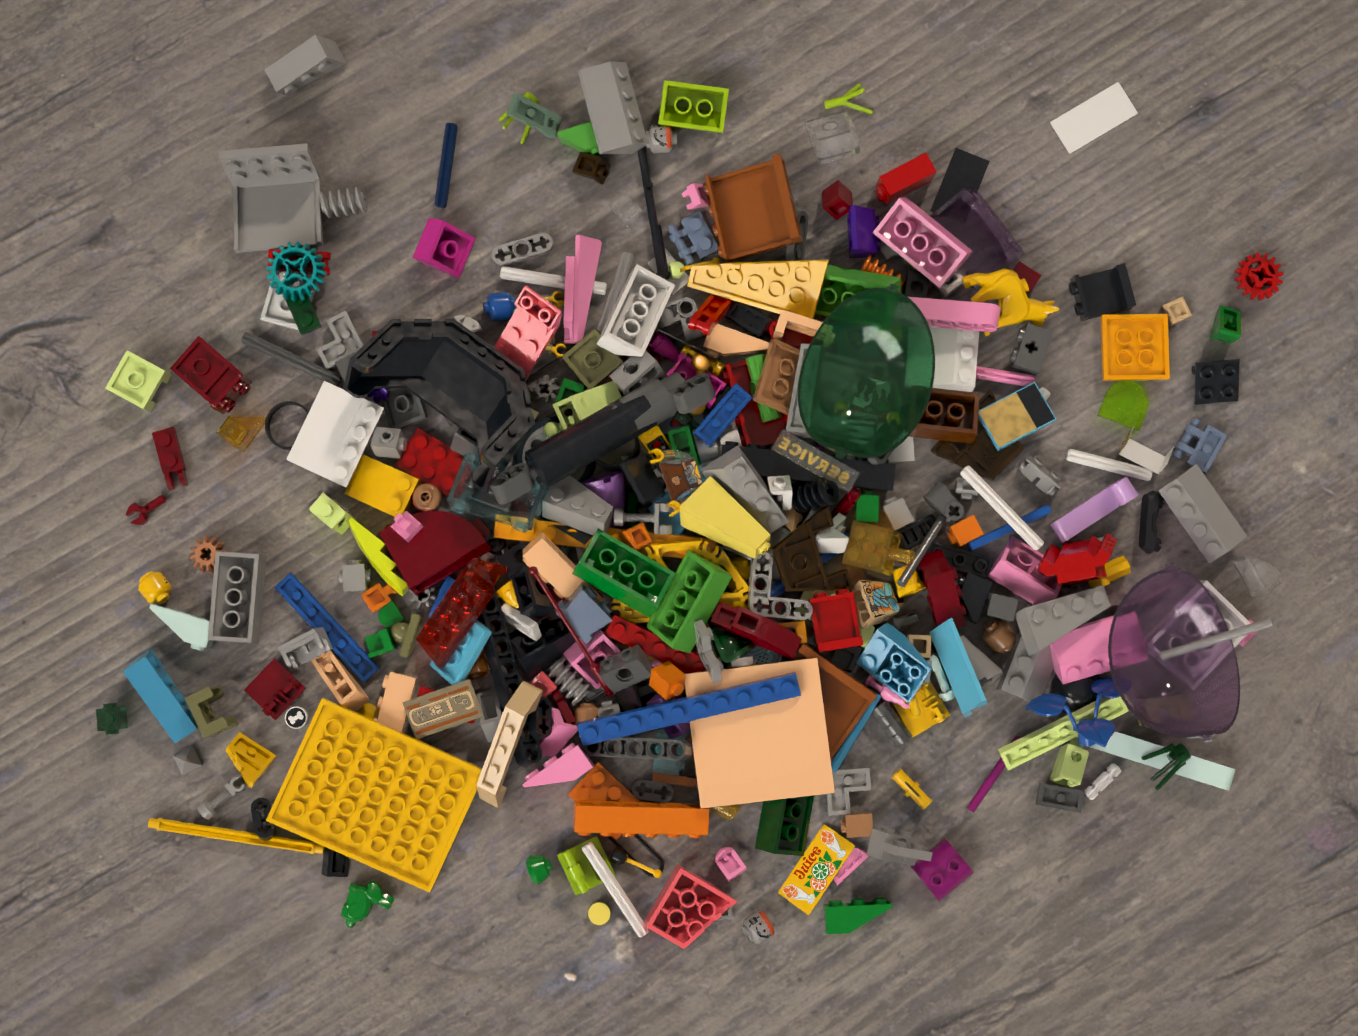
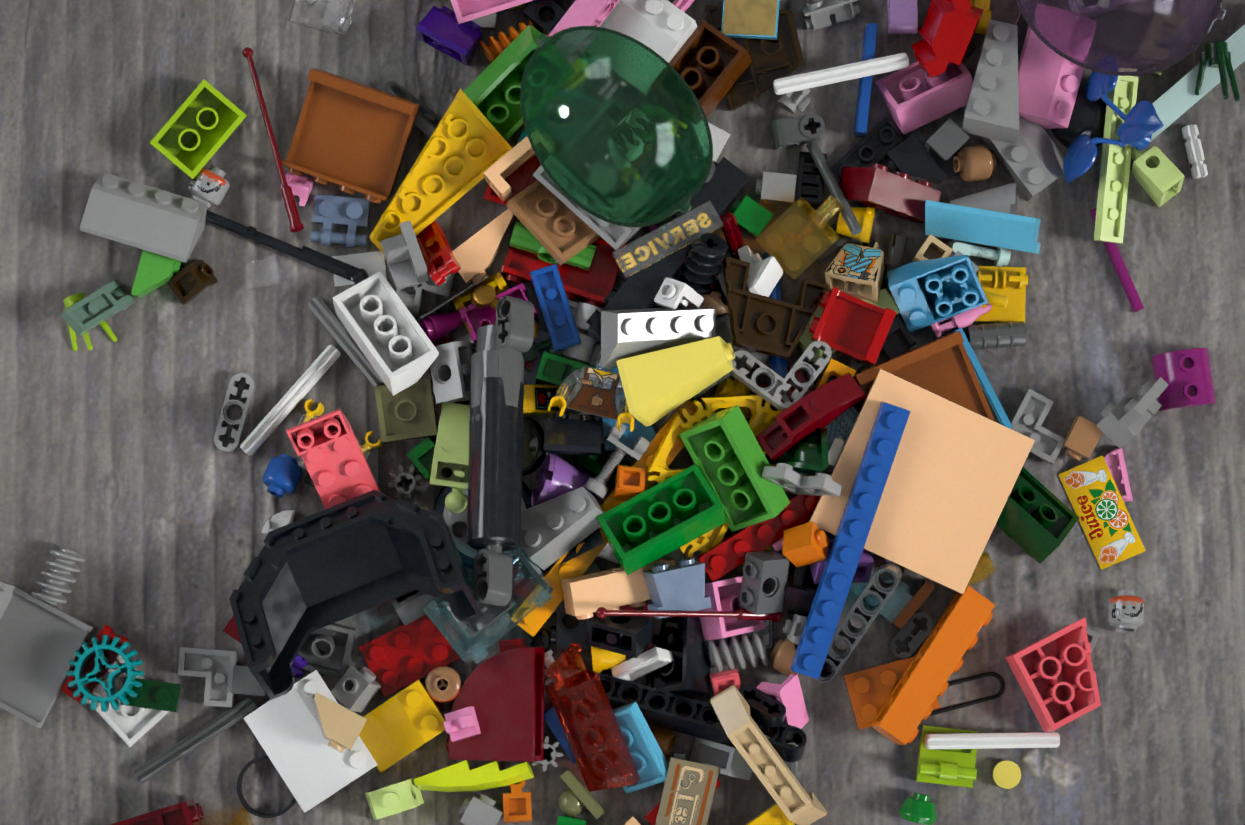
camera: 65 degrees left, 0 degrees up
green tile [378,601,405,627] -> none
dark pink slope [412,218,476,278] -> none
dark blue axle [434,123,458,208] -> none
bright pink slope [522,743,595,787] -> none
dark red plate [551,689,576,725] -> none
bright pink wedge [564,235,602,344] -> none
hinge [610,845,662,878] -> none
yellowish green hinge [668,257,721,280] -> none
bright pink plate [715,847,747,882] -> none
black plate [725,301,773,339] -> none
dark red panel [822,180,853,220] -> none
green slope [824,897,893,934] -> none
yellow pin [891,768,932,810] -> none
orange brick [947,515,984,547] -> none
dark grey plate [1036,782,1085,813] -> none
none -> dark red piece [242,47,304,232]
none -> tan slope [313,693,367,753]
none -> light grey panel [381,221,429,290]

